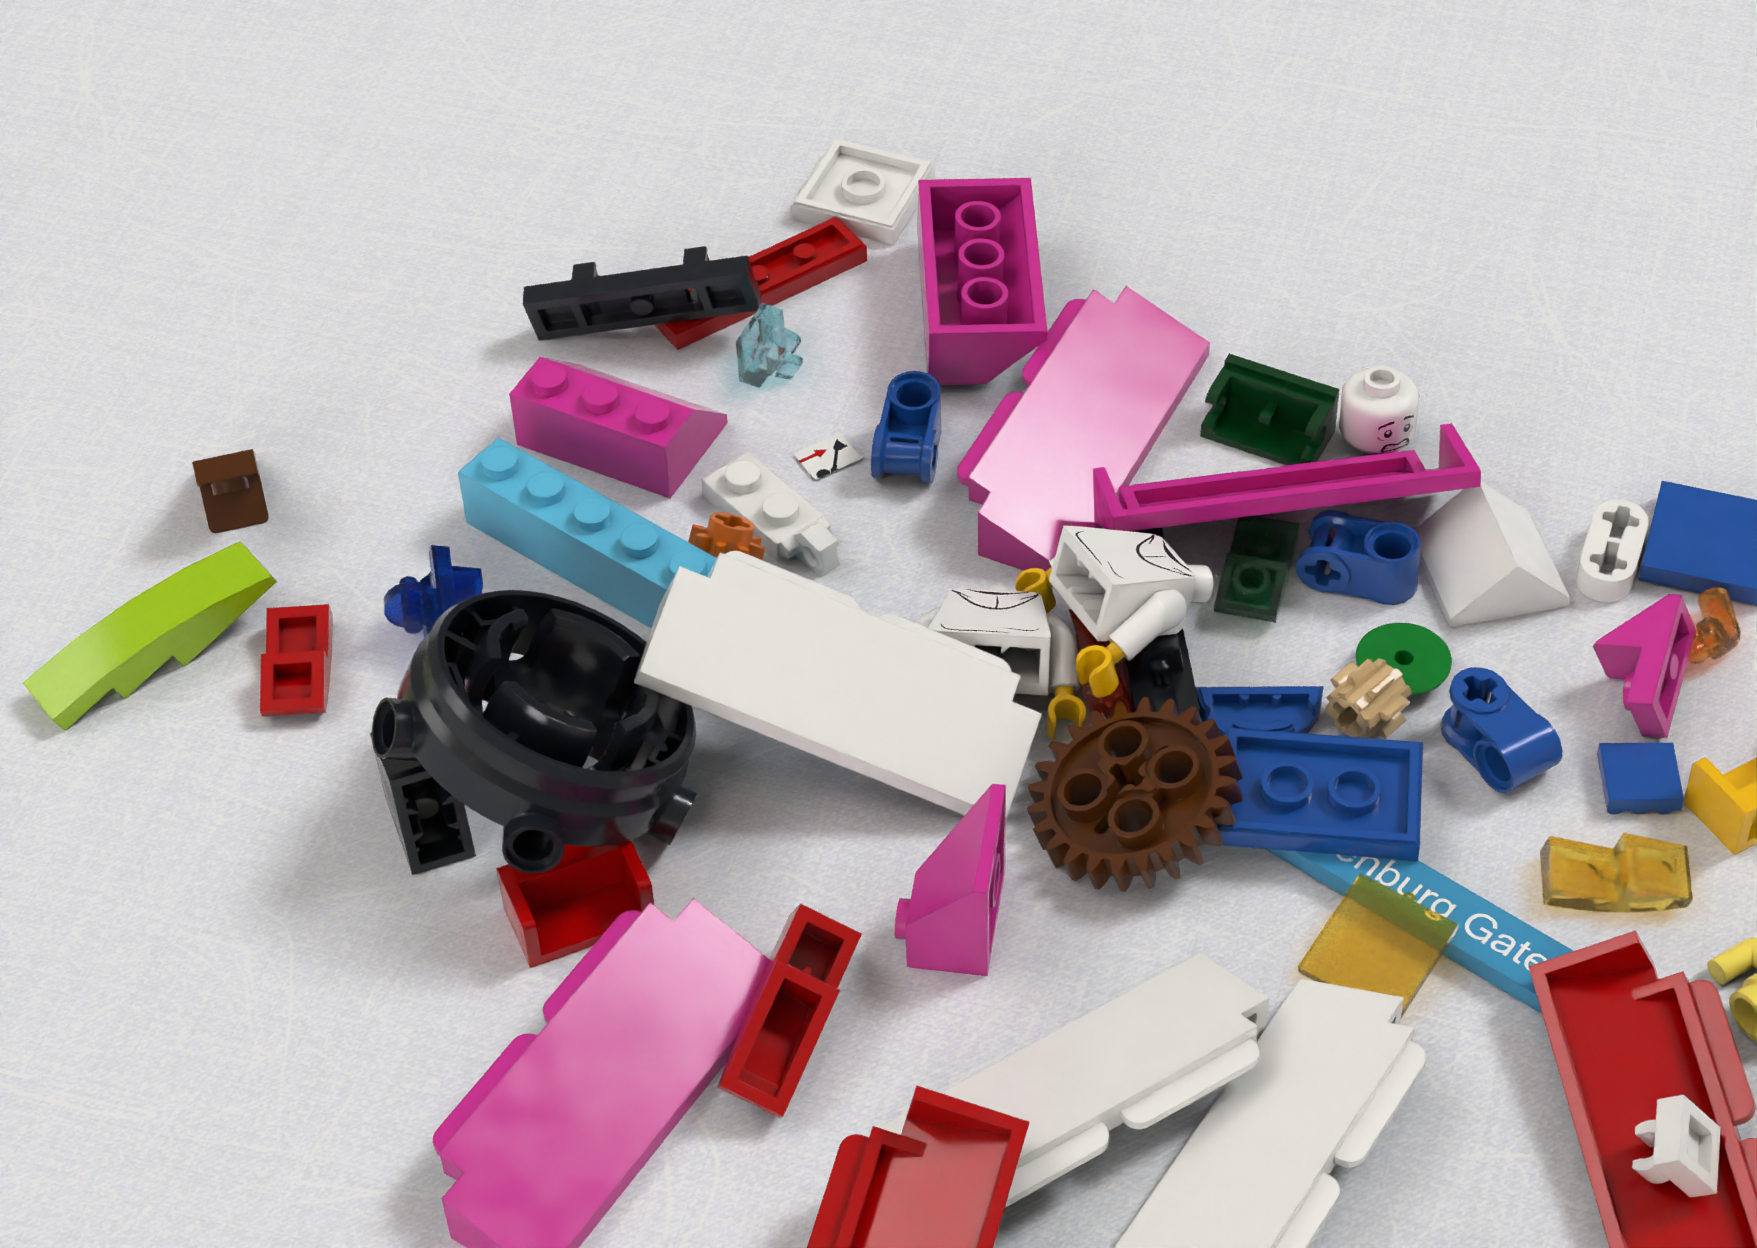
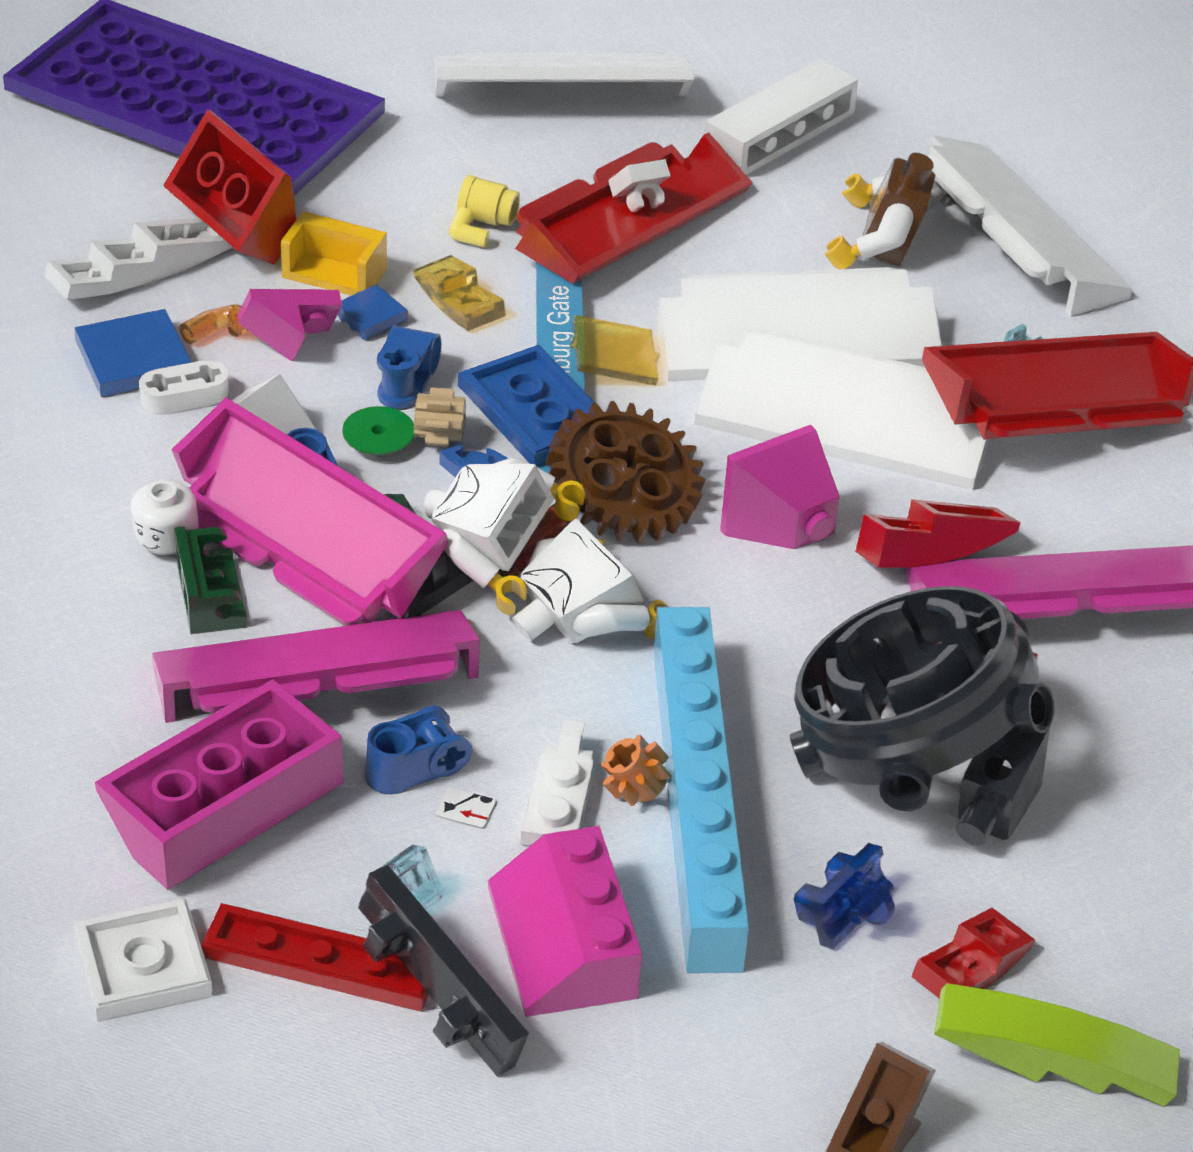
camera: 135 degrees left, 5 degrees down
white slope [634,551,1042,818] -> none

